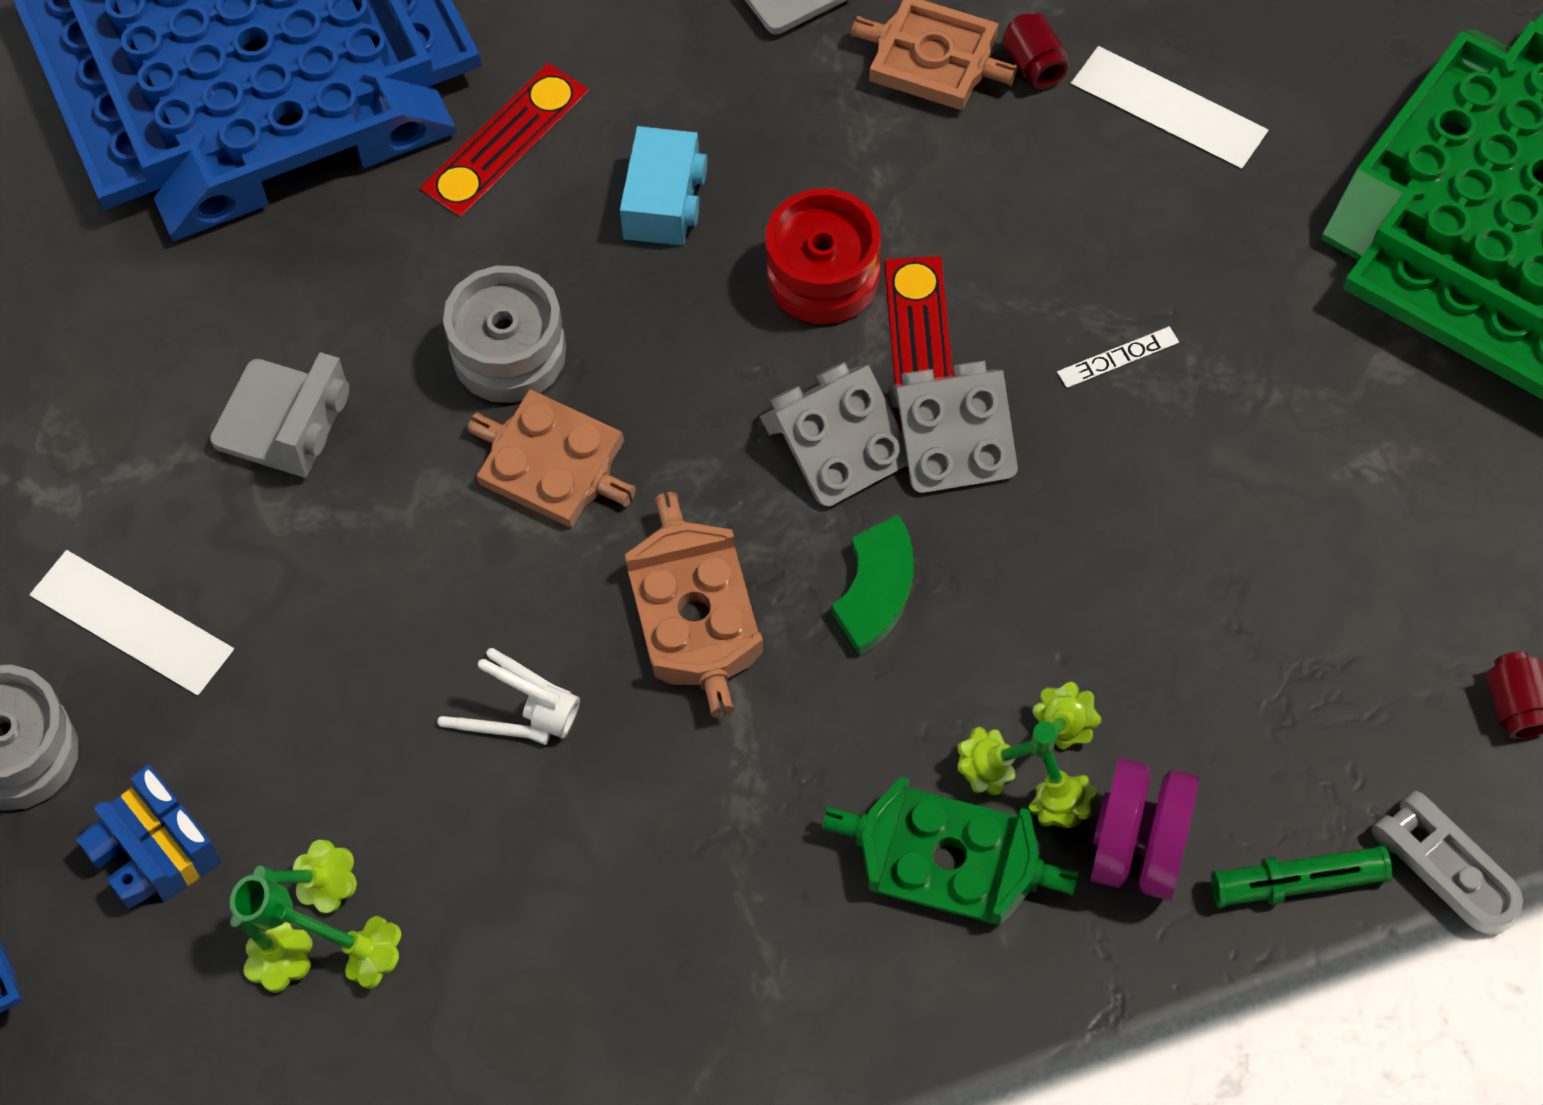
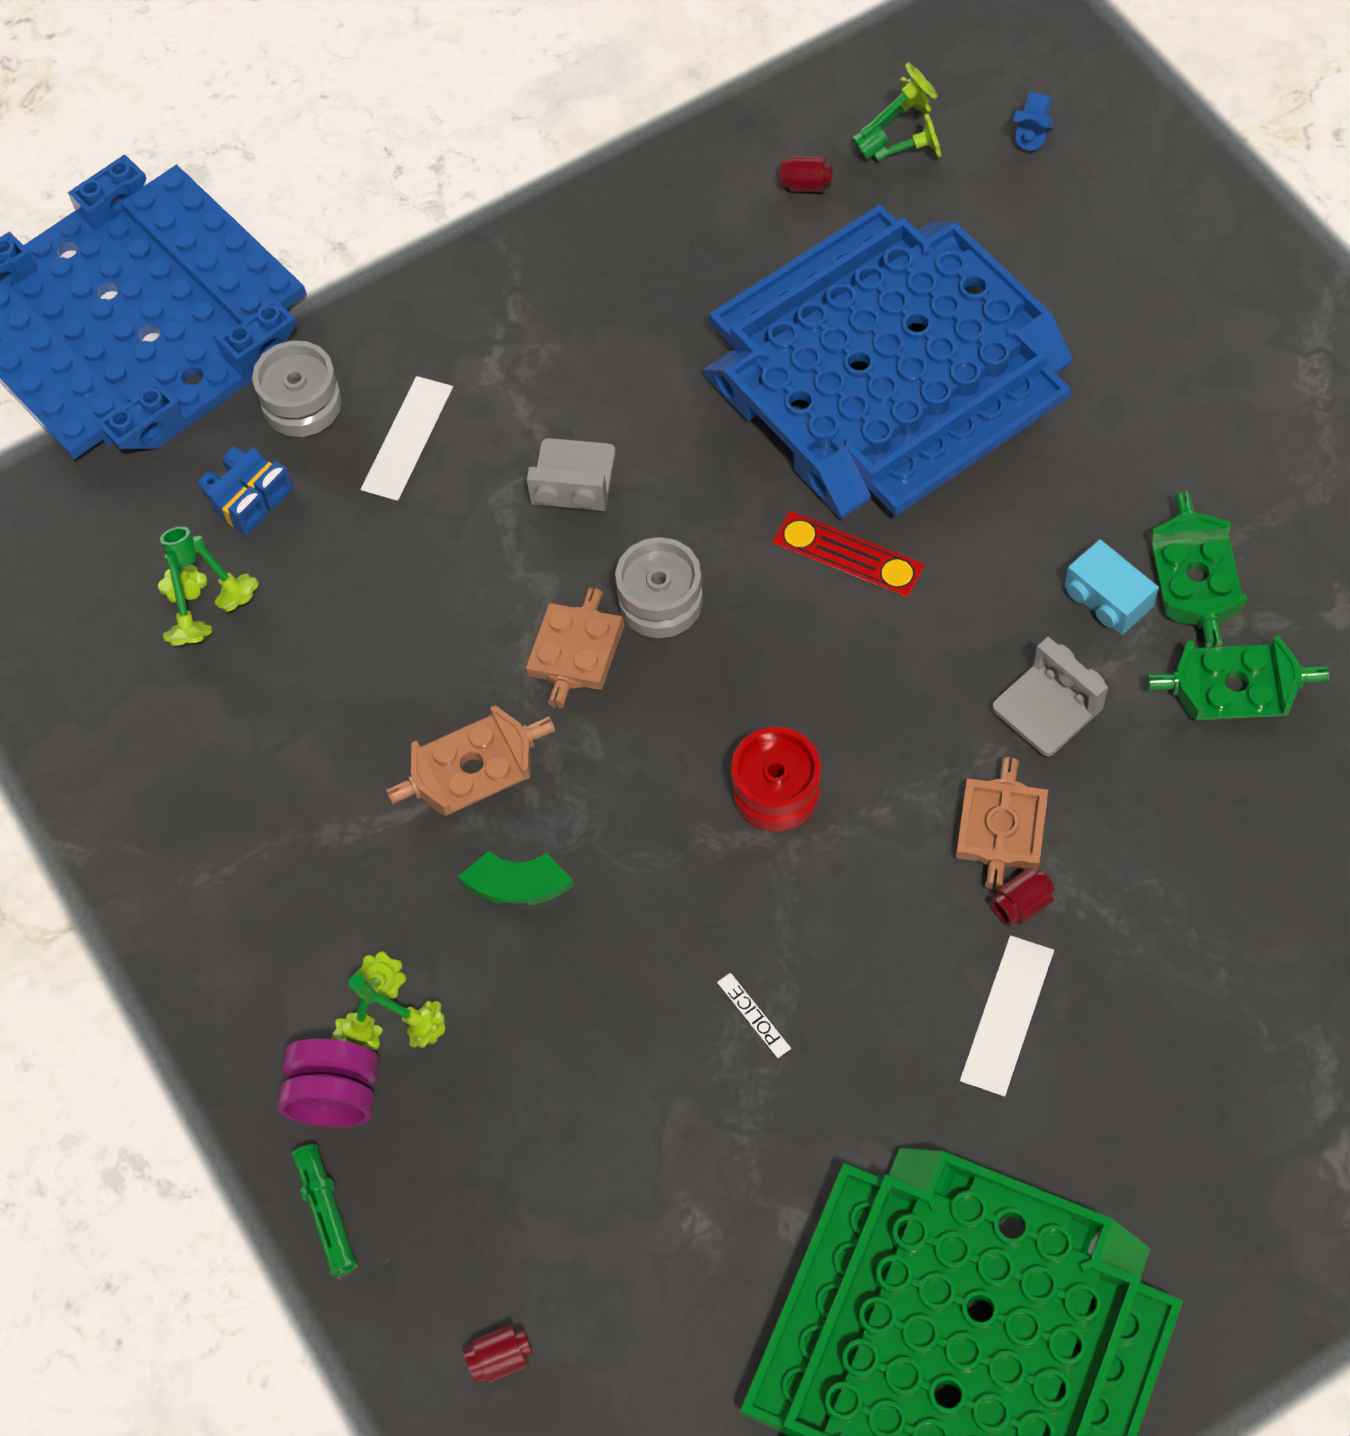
camera: 80 degrees right, 0 degrees up
white plant [437,648,580,745] -> none
medium azure brick [620,126,707,246] -> none
light grey bracket [760,362,908,506] -> none
green plate [822,776,1079,926] -> none
red sticker [885,256,953,433] -> none
light grey bracket [889,361,1018,493] -> none
light grey plate [1371,791,1523,934] -> none

